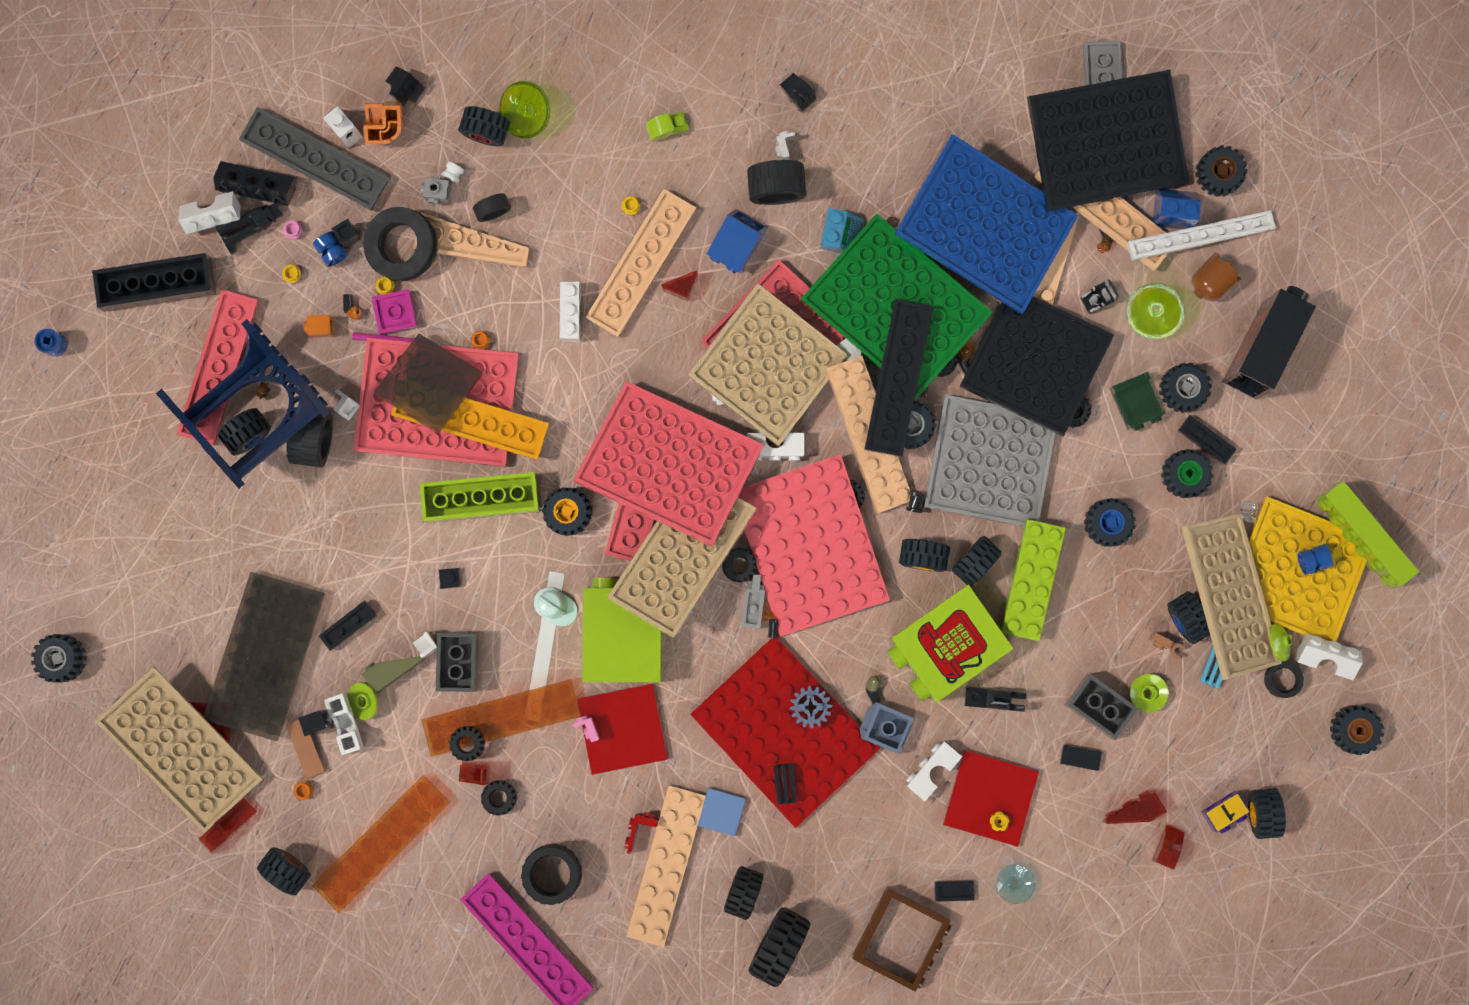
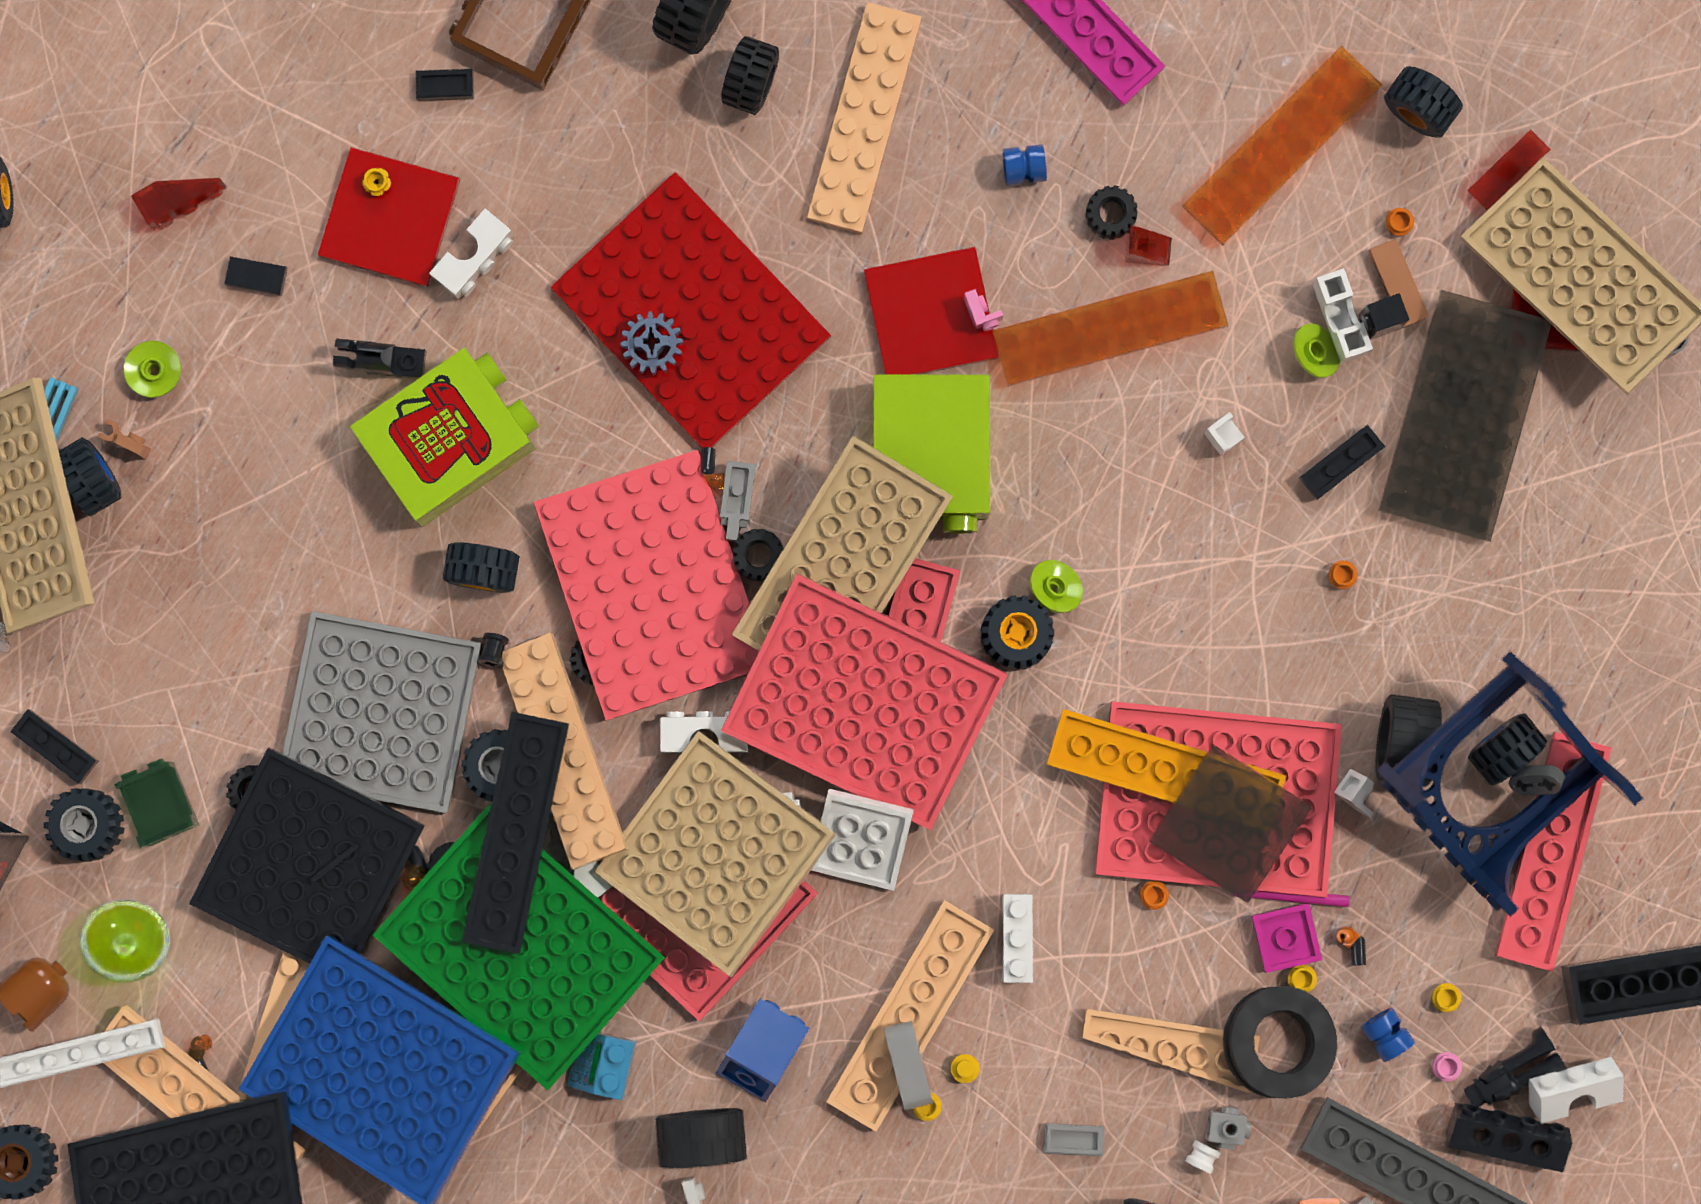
camera: 175 degrees right, 0 degrees up
reddish brown plate [255,382,271,400] -> none
orange brick [304,315,334,338] -> none
black brick [331,218,361,249] -> none
olive slope [362,656,425,693] -> none
lime brick [420,472,540,523] -> none
dark grey brick [436,633,479,692] -> none
black plate [439,568,460,589] -> none
black tyre [449,726,486,762] -> none
black tyre [472,193,511,222] -> none
black tyre [521,843,582,905] -> none
white sticker [525,571,565,722] -> none
light aqua piece [534,588,577,626] -> none
red bracket [624,812,658,854] -> none
clear red slope [661,270,698,302] -> none
medium blue tile [698,788,745,836] -> none
black tile [773,763,797,805] -> none
sand blue slope [860,702,915,754] -> none
arm [865,675,882,704] -> none
black wheel [952,536,1002,587] -> none
clear light blue dish [996,864,1035,904] -> none
lime brick [1000,519,1066,641] -> none
dark grey brick [1065,674,1138,740] -> none
black hand [1080,280,1119,314] -> none
black wheel [1084,498,1136,547] -> none
clear red slope [1152,825,1185,870] -> none
blue slope [1153,189,1201,229] -> none
black wheel [1161,449,1214,498] -> none
yellow brick [1201,791,1250,834] -> none
none -> white plate [811,789,914,891]
none -> light grey beam [884,1020,933,1110]
none -> yellow plate [951,1054,980,1083]
none -> blue wheel [1002,144,1047,186]
none -> lime dish [1030,560,1083,613]
none -> light grey tile [1044,1123,1104,1156]
none -> orange plate [1328,560,1358,589]
none -> dark grey beam [1509,765,1565,795]

